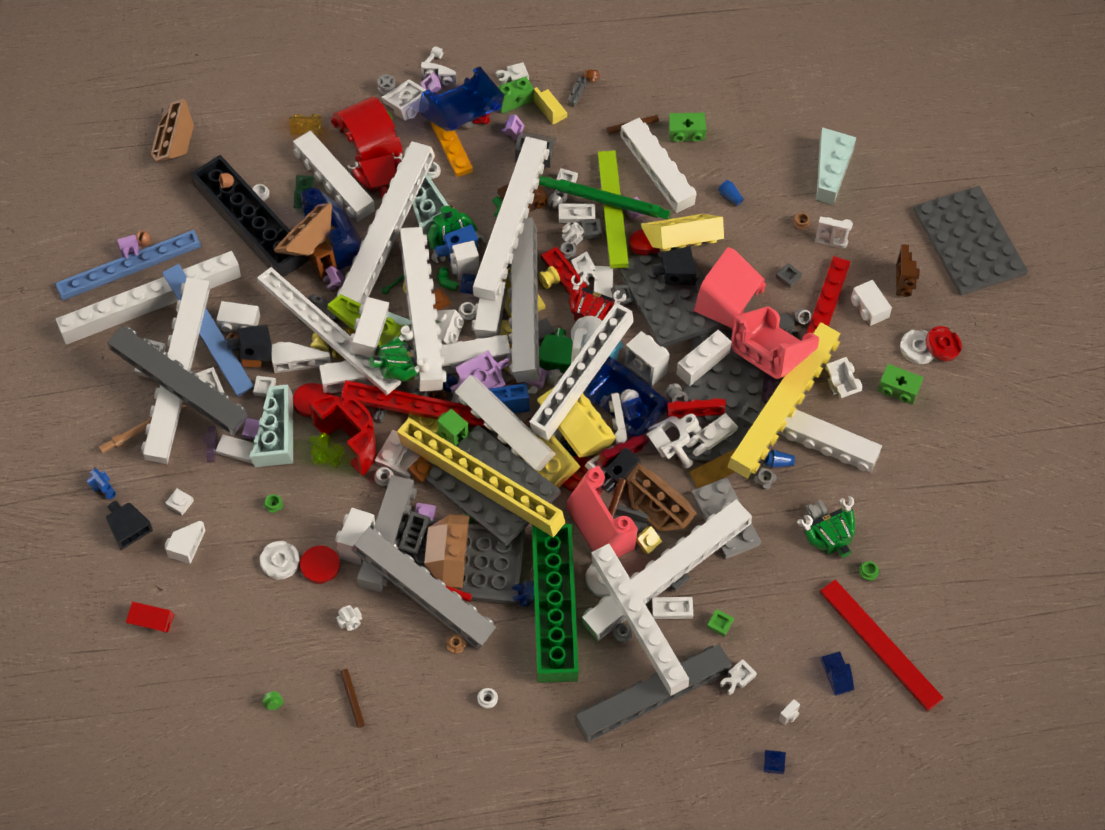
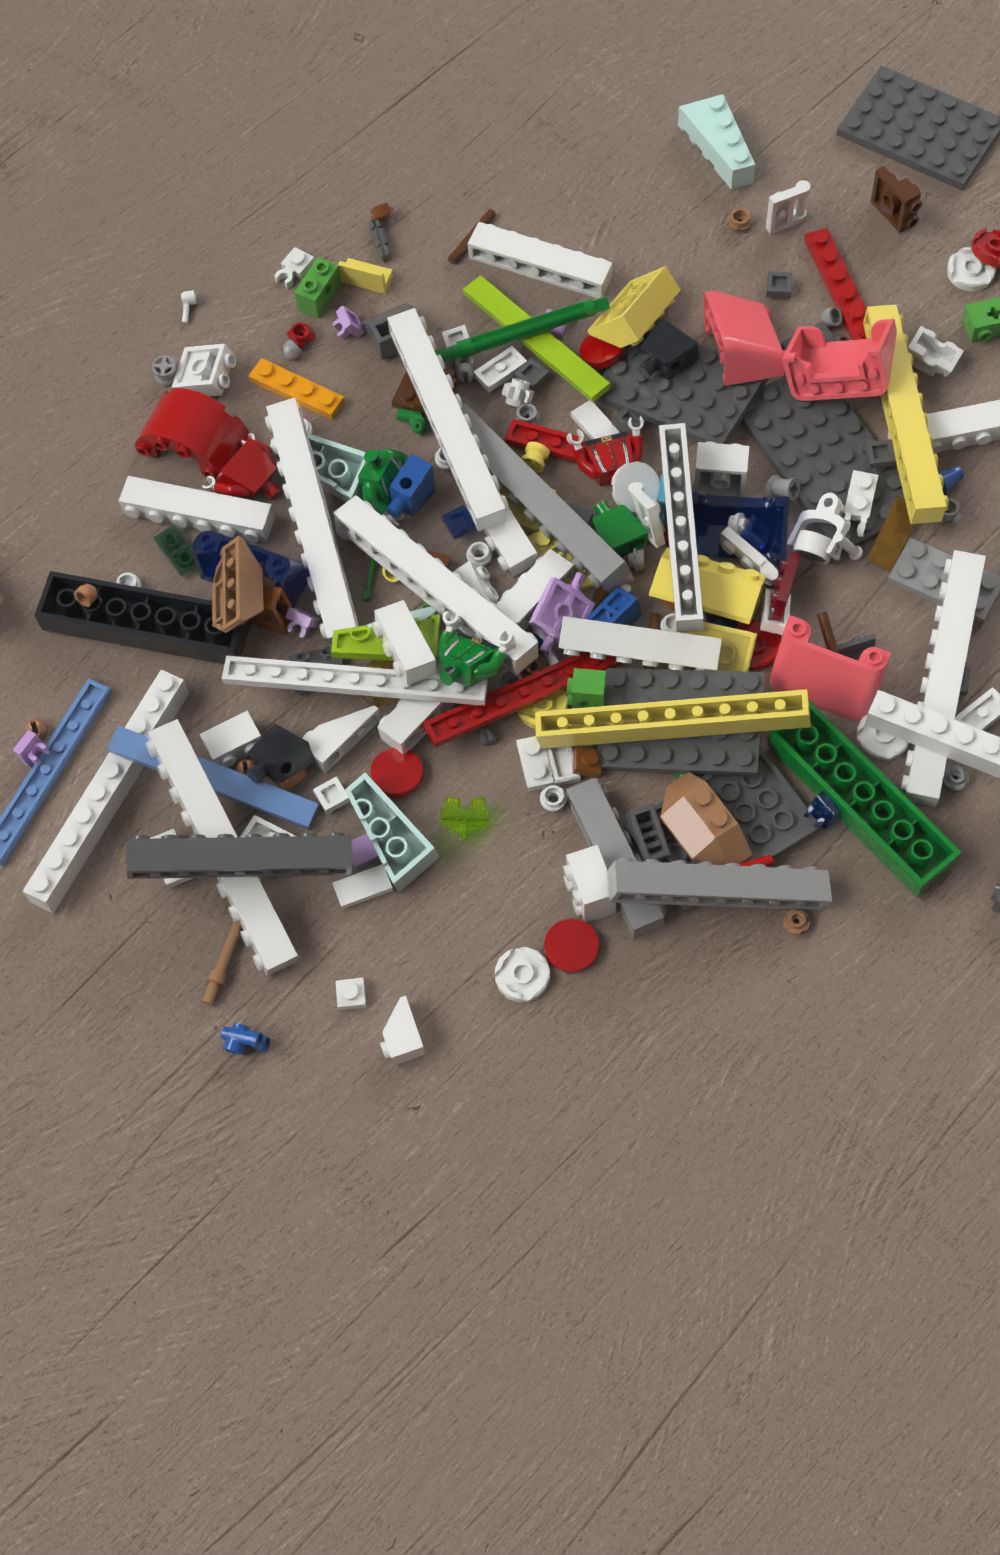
camera: 30 degrees left, 5 degrees up
black torso [106,501,153,550] -> none
red hinge [126,601,175,633] -> none
plate [204,426,218,462] -> none
bright green plate [262,691,283,710] -> none
bright green plate [264,494,283,513] -> none
clear yellow hips [289,114,323,135] -> none
red cylinder [309,395,376,476] -> none
light yellow wheel [310,333,329,352] -> none
white gear [336,605,362,631] -> none
reddish brown bar [340,669,365,728] -> none
lavender plate [415,503,436,521] -> none
clear blue windscreen [419,66,504,131] -> none
white slope [421,62,456,86] -> none
lavender plate [421,72,441,97] -> none
green arm [437,267,459,292] -> none
white brick [450,241,479,281] -> none
white plate [477,688,498,709] -> none
white plate [571,252,598,285] -> none
black torso [601,447,641,494] -> none
medium nougat wedge [626,463,697,531] -> none
light yellow plate [636,526,662,554] -> none
red plate [666,398,726,418] -> none
bright green brick [668,113,706,142] -> none
white brick [676,330,732,386] -> none
blue cone [718,180,744,206] -> none
plate [762,372,783,403] -> none
white brick [851,280,892,326] -> none

